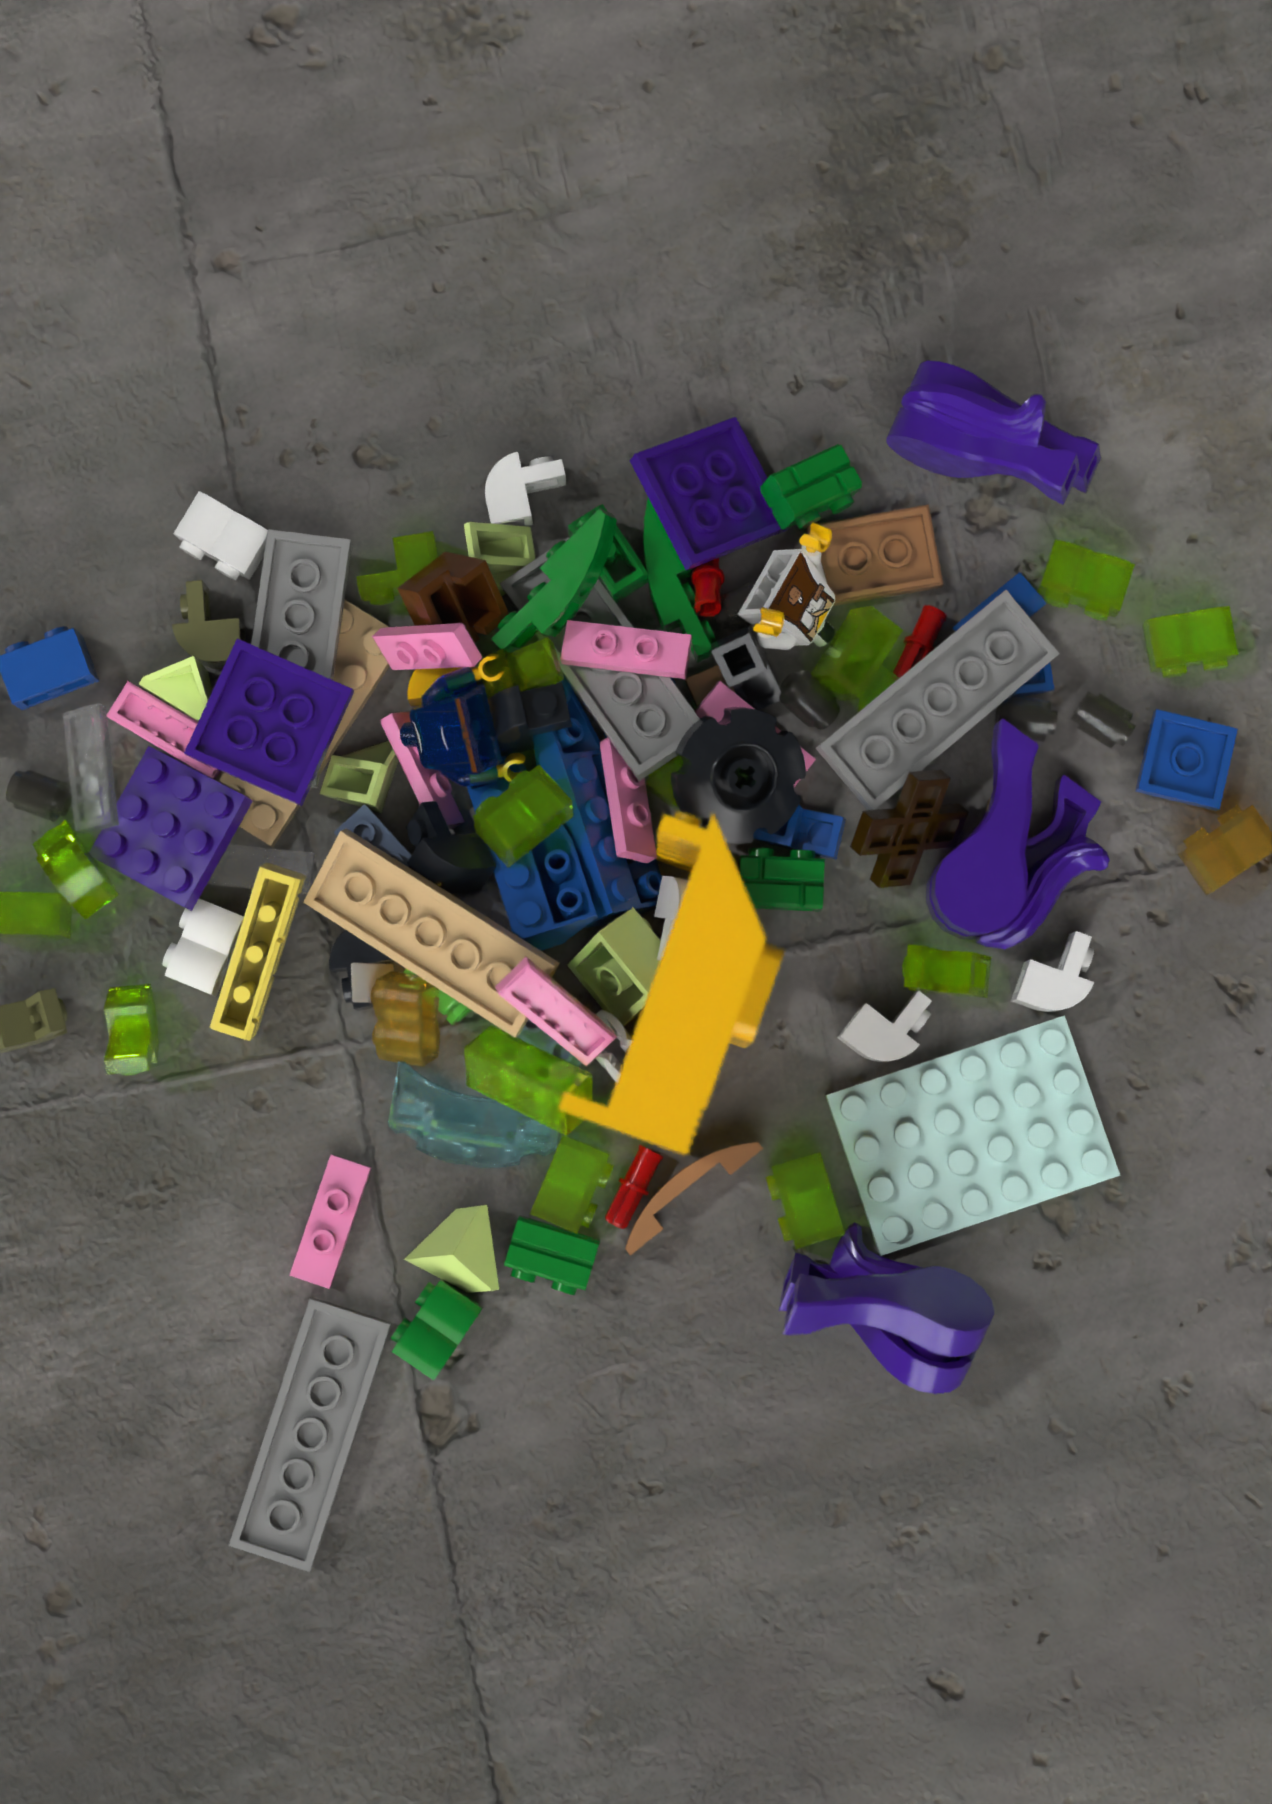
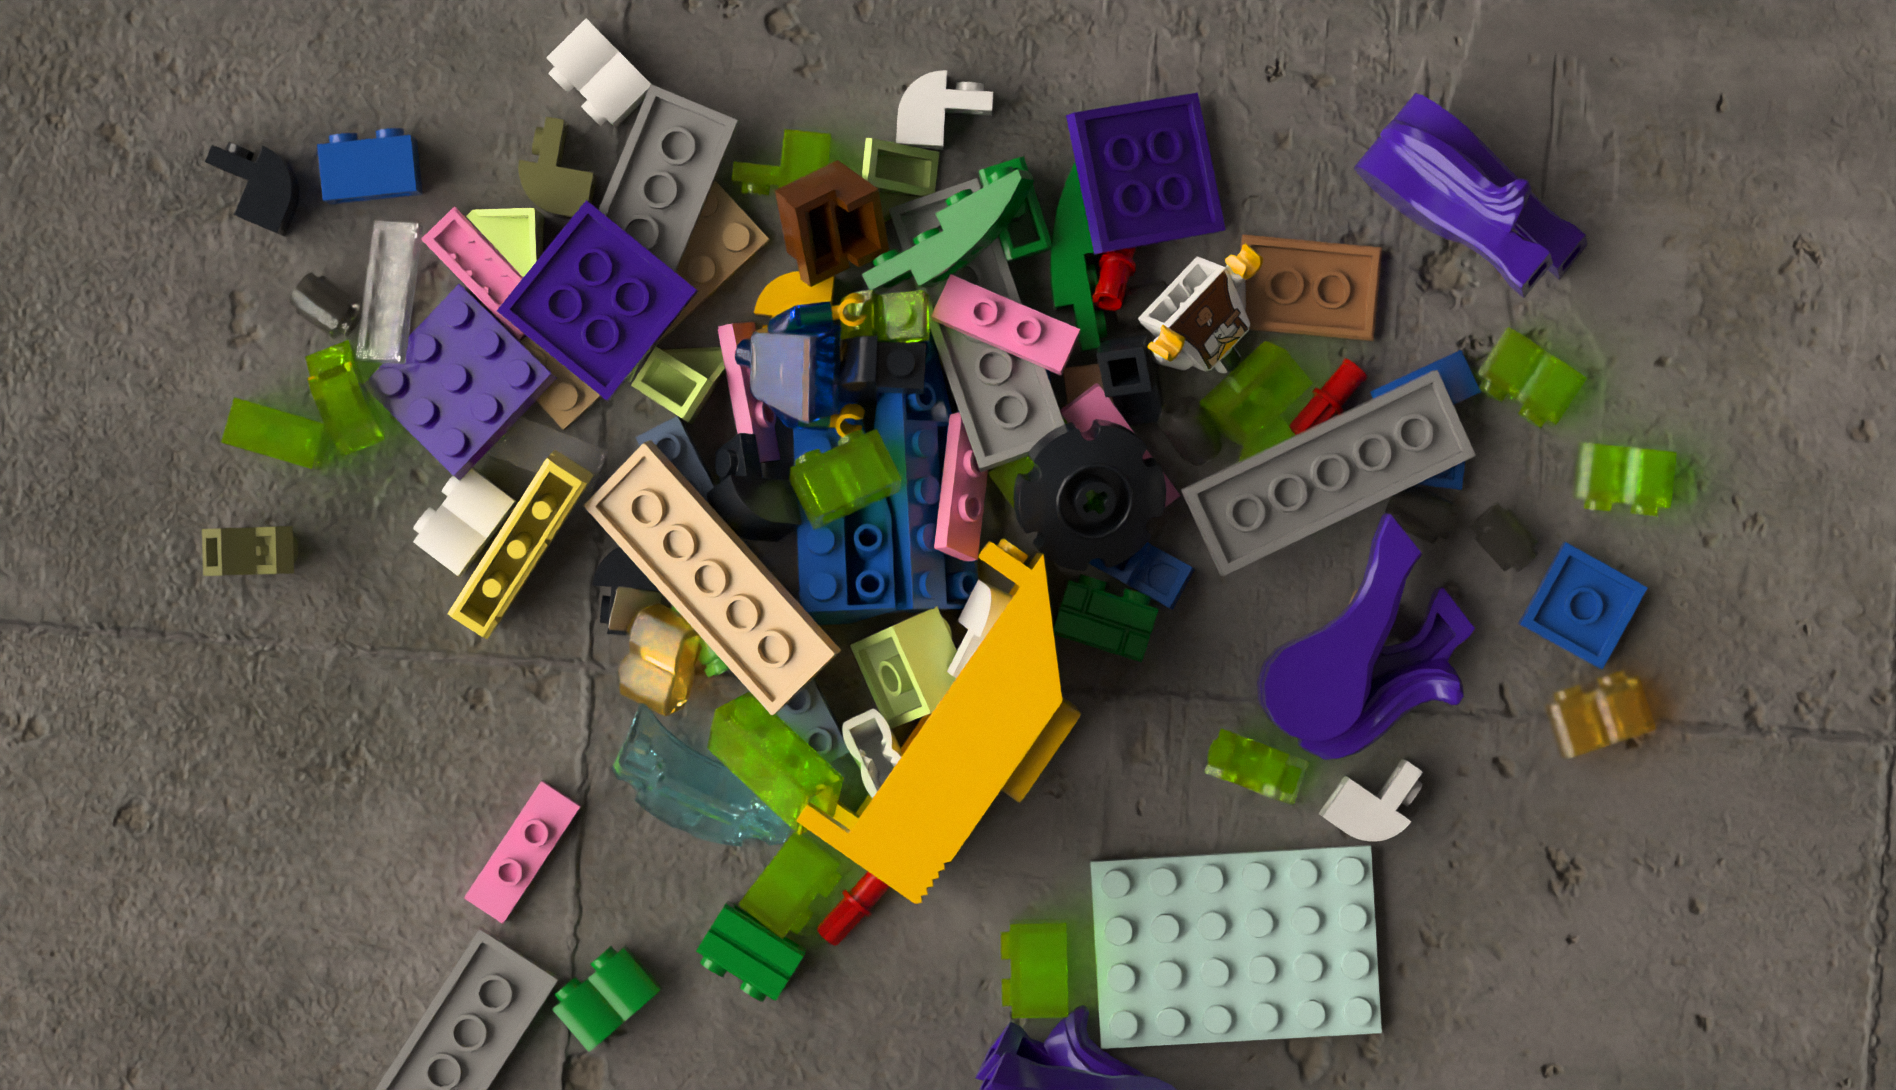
camera: 15 degrees right, 5 degrees up
clear neon green brick [104,984,159,1075] -> none
bright pink plate [372,623,482,670] -> none
yellowish green slope [404,1205,499,1293] -> none
bright pink plate [495,957,617,1067] -> none
medium nougat slope [625,1142,763,1256] -> none
green brick [760,444,862,530] -> none
white brick [837,991,932,1062] -> none
dark brown plate [850,770,969,888] -> none

